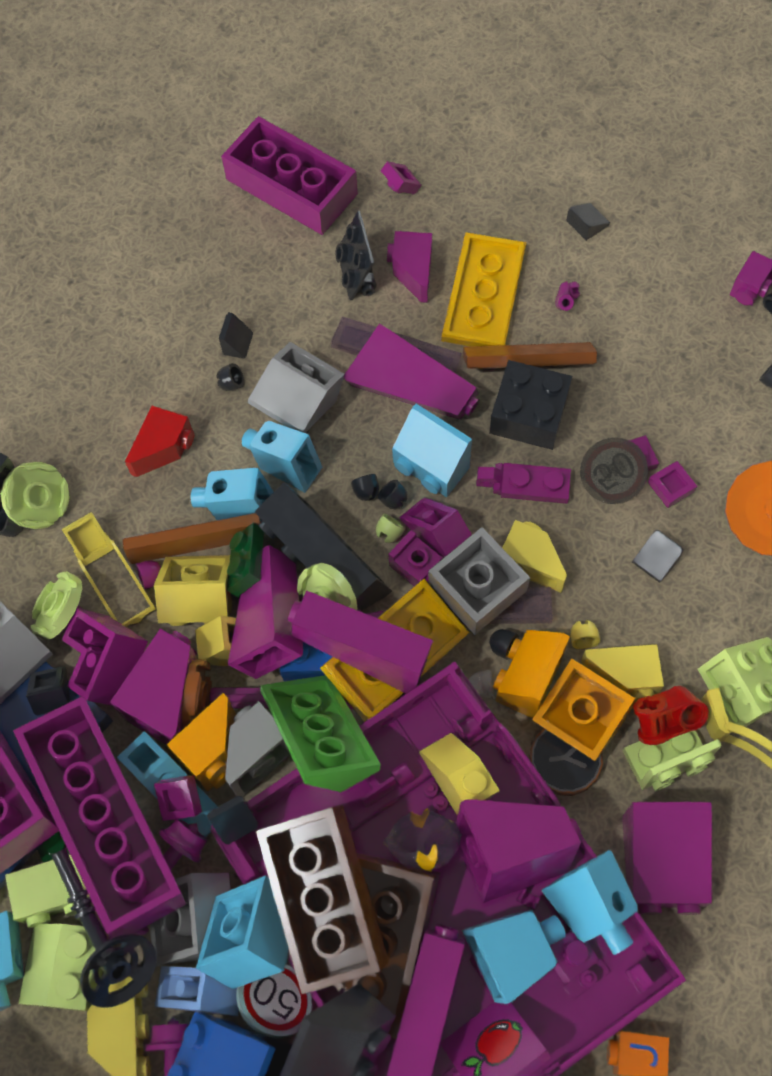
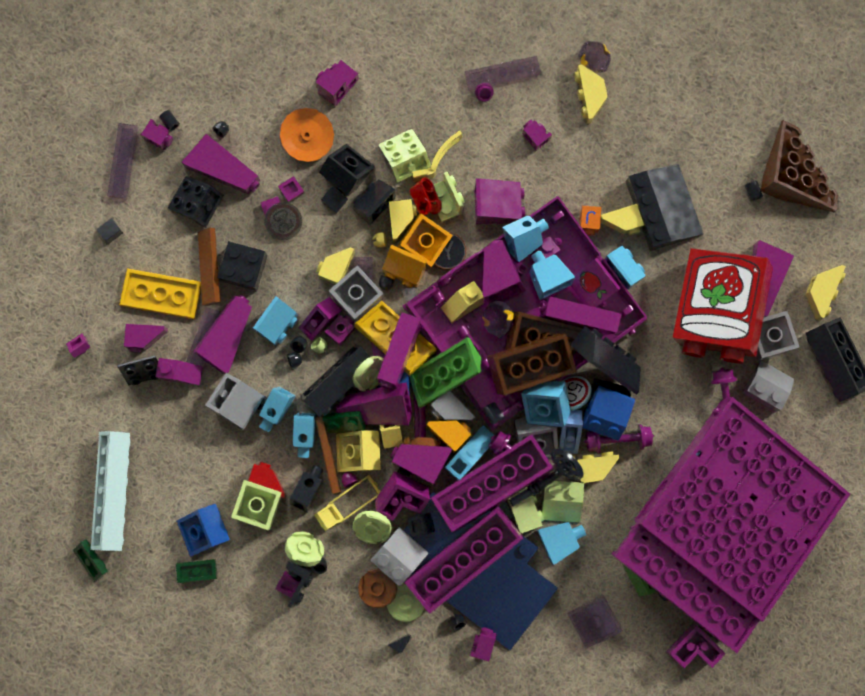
camera: 100 degrees left, 15 degrees up
magenta plate [154,775,203,821] -> none
black hinge [216,363,244,391] -> none
black slope [219,312,253,358] -> none
magenta brick [221,116,358,235] -> none
magenta hinge [476,463,571,504] -> none
magenta arm [555,281,580,311] -> none
none -> dark green plate [73,539,108,582]
none -> light aqua brick [91,431,131,551]
none -> clear purple tile [107,123,138,199]
none -> magenta slope [155,358,203,386]
none -> black bracket [168,176,224,228]
none -> dark green plate [176,559,218,583]
none -> blue slope [177,504,230,557]
none -> magenta slope [182,134,260,194]
none -> yellowish green slope [231,480,282,530]
none -> black torso [290,465,324,513]
none -> black slope [319,143,375,196]
none -> black slope [353,179,396,225]

